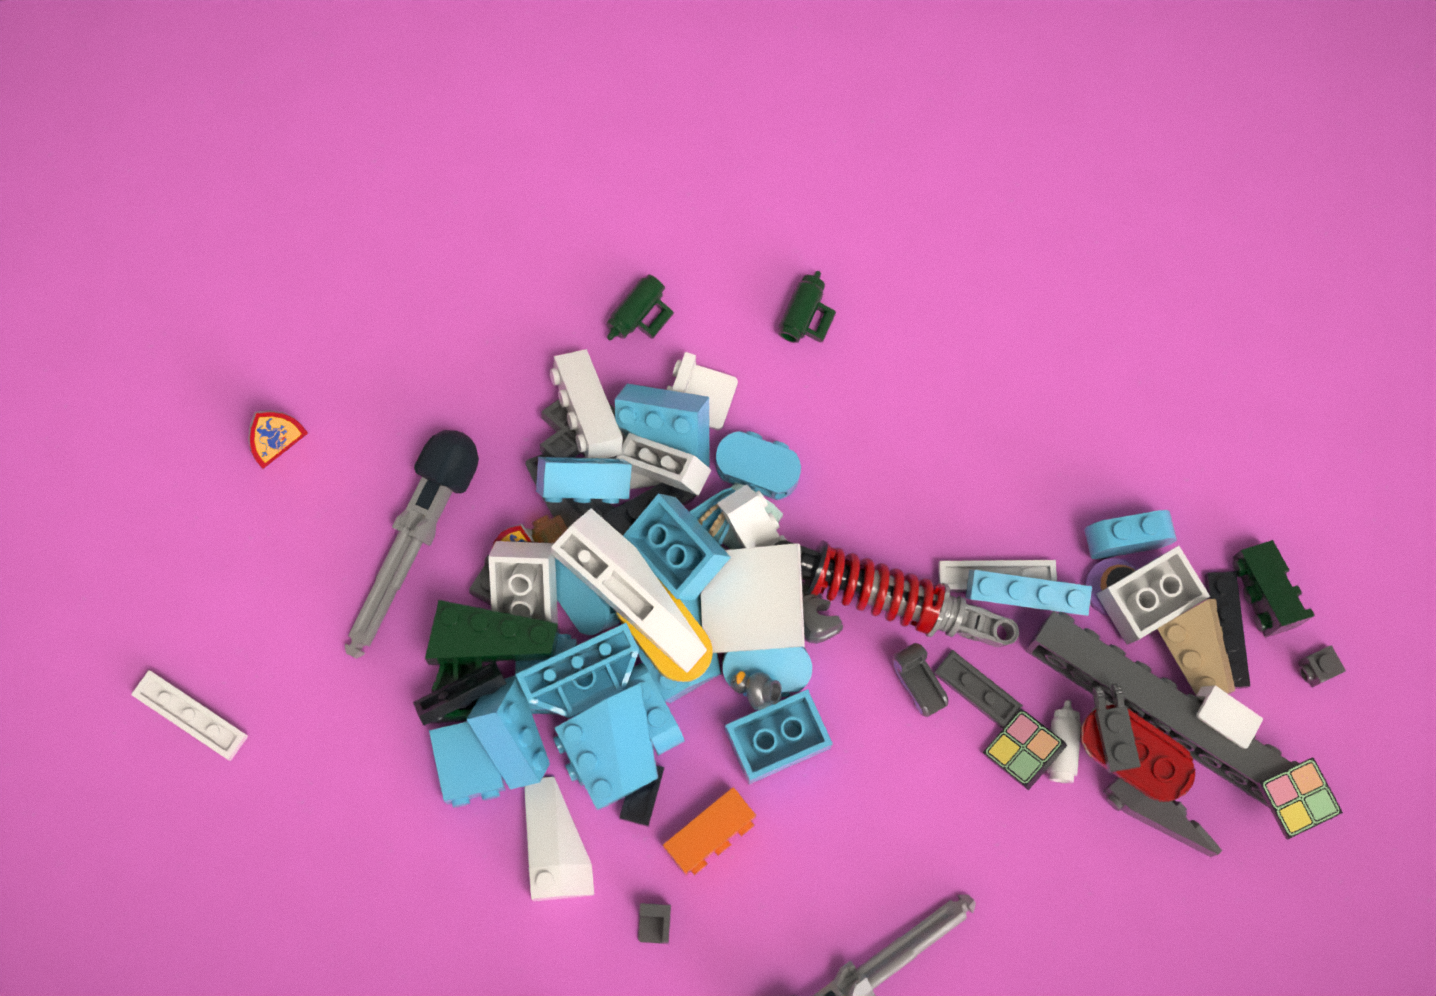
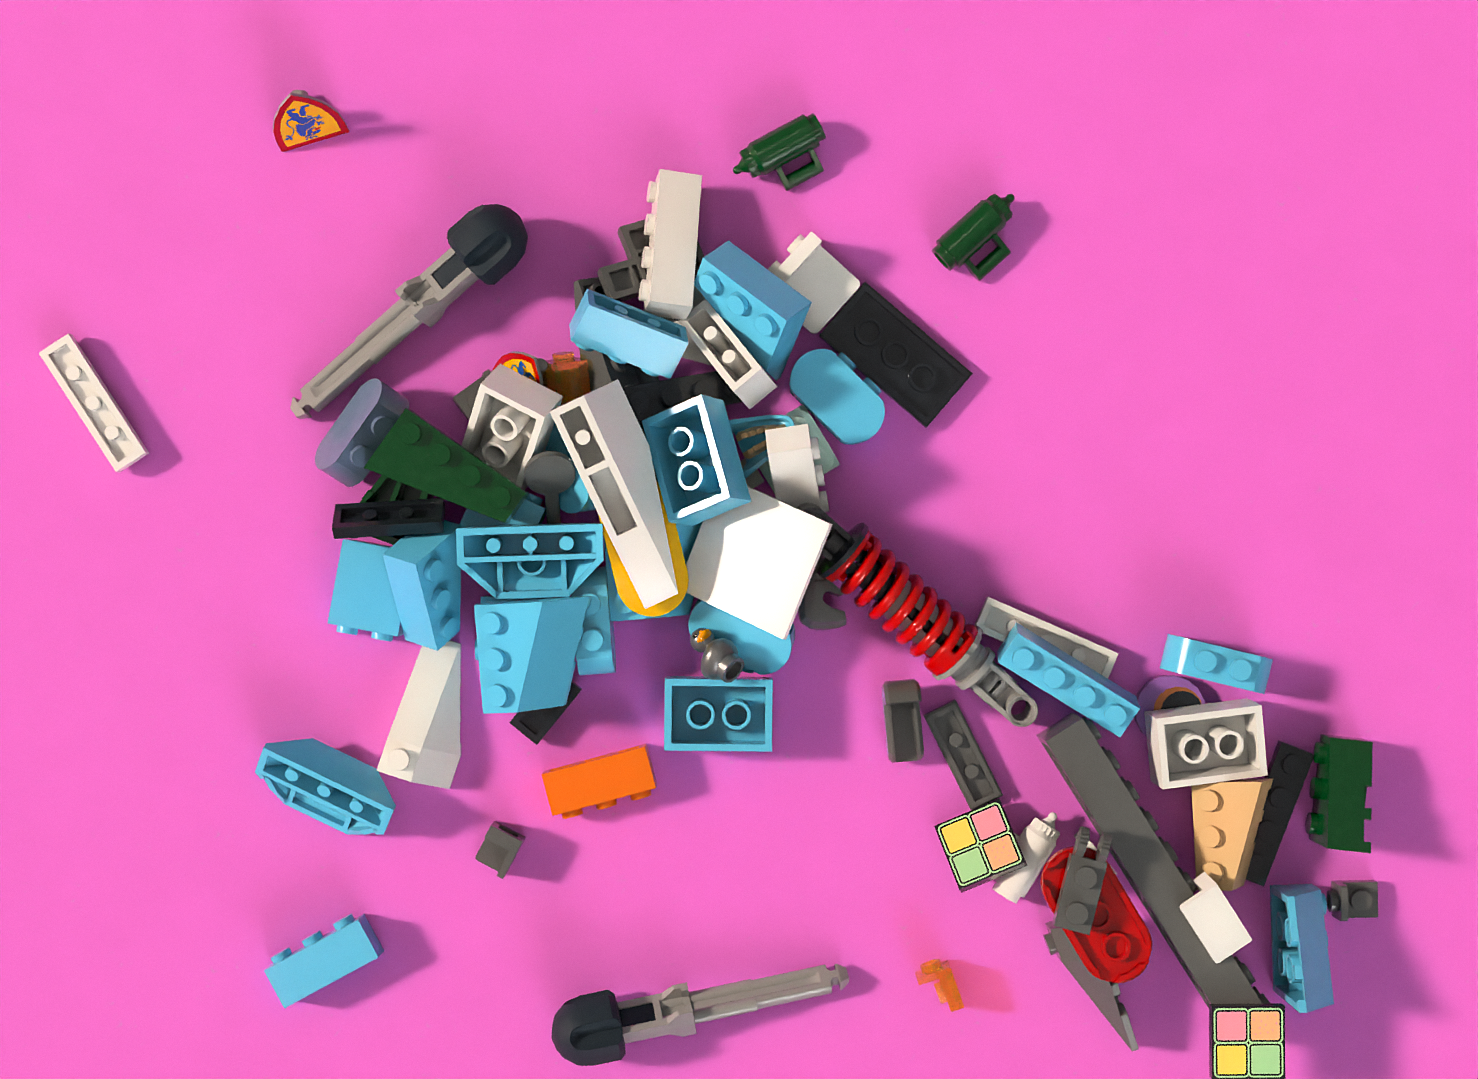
camera: 30 degrees right, 15 degrees up
none -> medium azure wedge [255,738,396,835]
none -> sand blue brick [315,378,409,487]
none -> dark grey piece [524,451,575,524]
none -> black tile [819,282,973,428]
none -> bracket [915,959,965,1012]
none -> medium azure wedge [1270,884,1334,1013]

